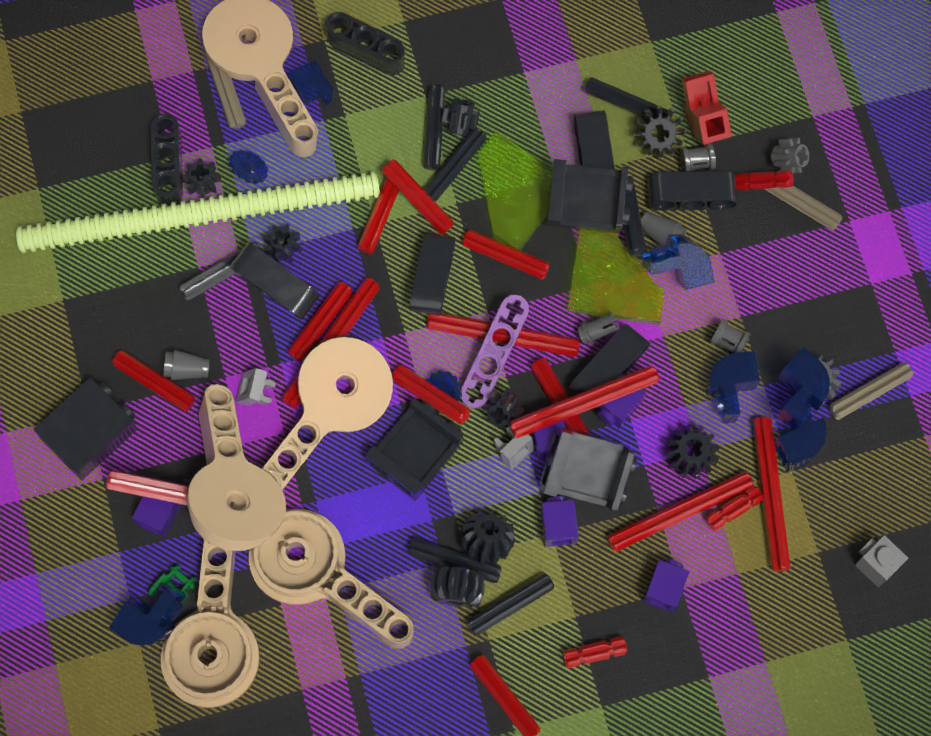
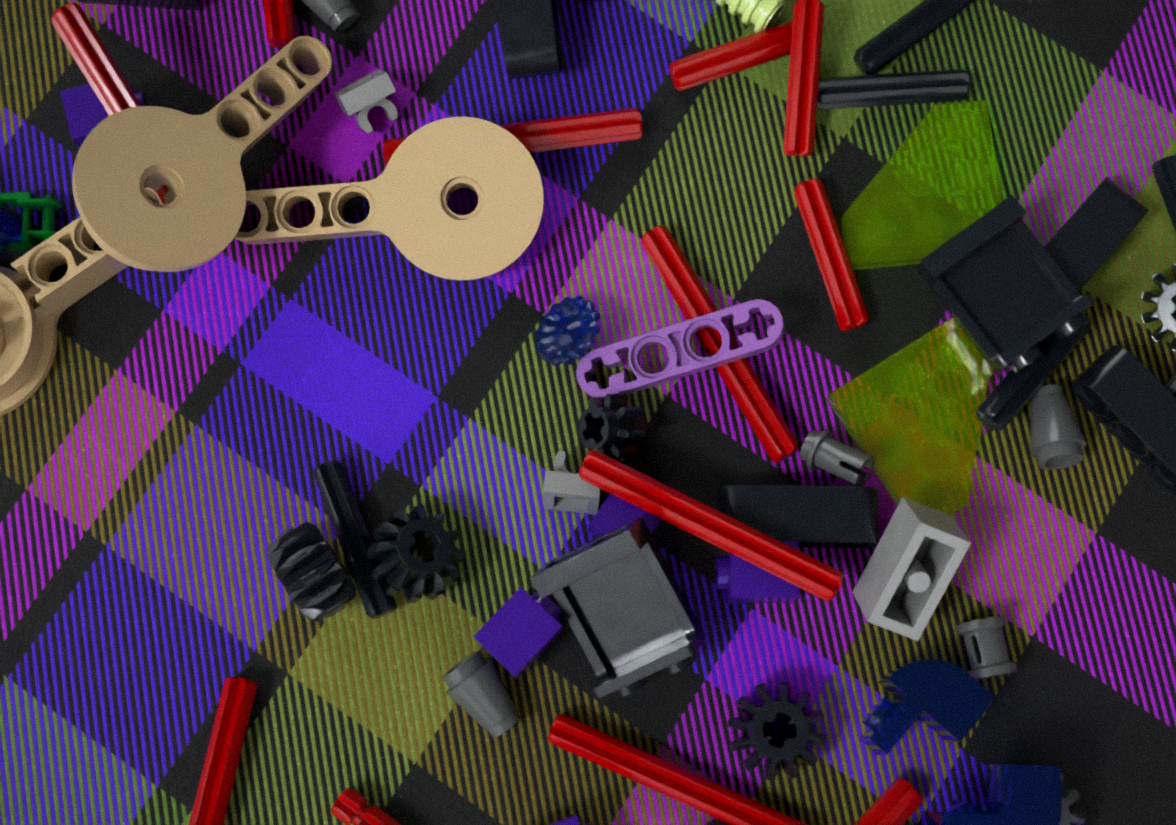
camera: 50 degrees right, 5 degrees up
tan beam [249,509,414,649] -> none
red axle [288,281,352,362] -> none
black panel [365,398,463,502] -> none
red axle [392,365,470,424] -> none
black beam [409,232,456,316] -> none
black gear [441,99,480,135] -> none
black axle [467,574,554,636] -> none
red axle [531,358,589,435] -> none
clear blue brick [642,234,715,290] -> none
none -> dark grey cone [441,650,521,738]
none -> light grey brick [852,497,971,641]

